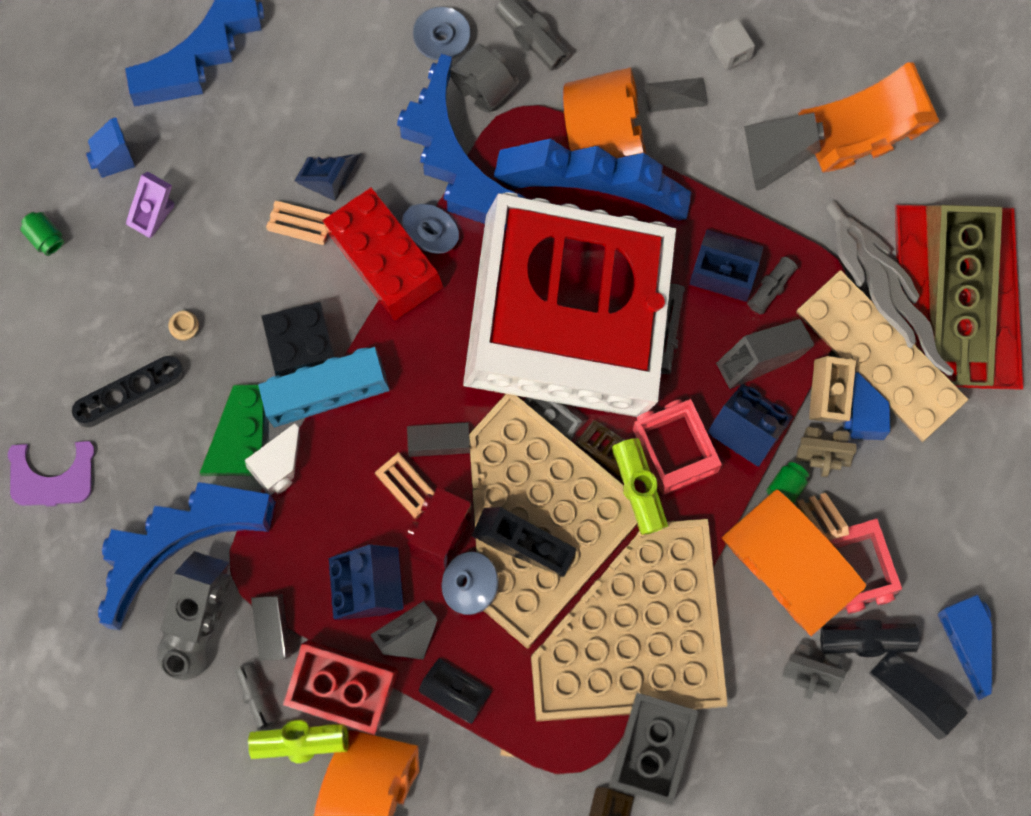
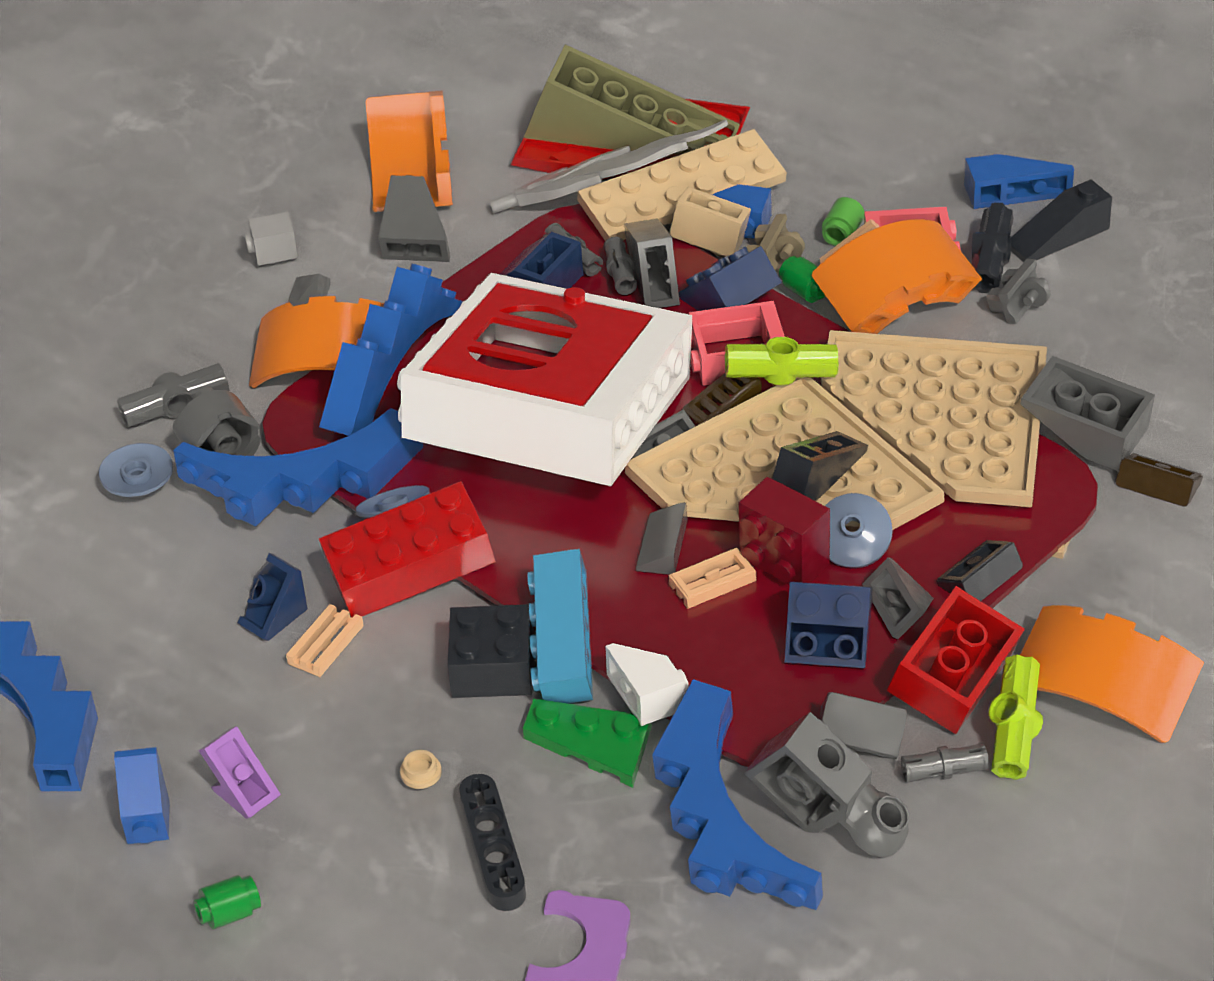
camera: 70 degrees left, 30 degrees down
none -> dark grey pin [603,237,637,295]
none -> bright green brick [822,197,865,246]

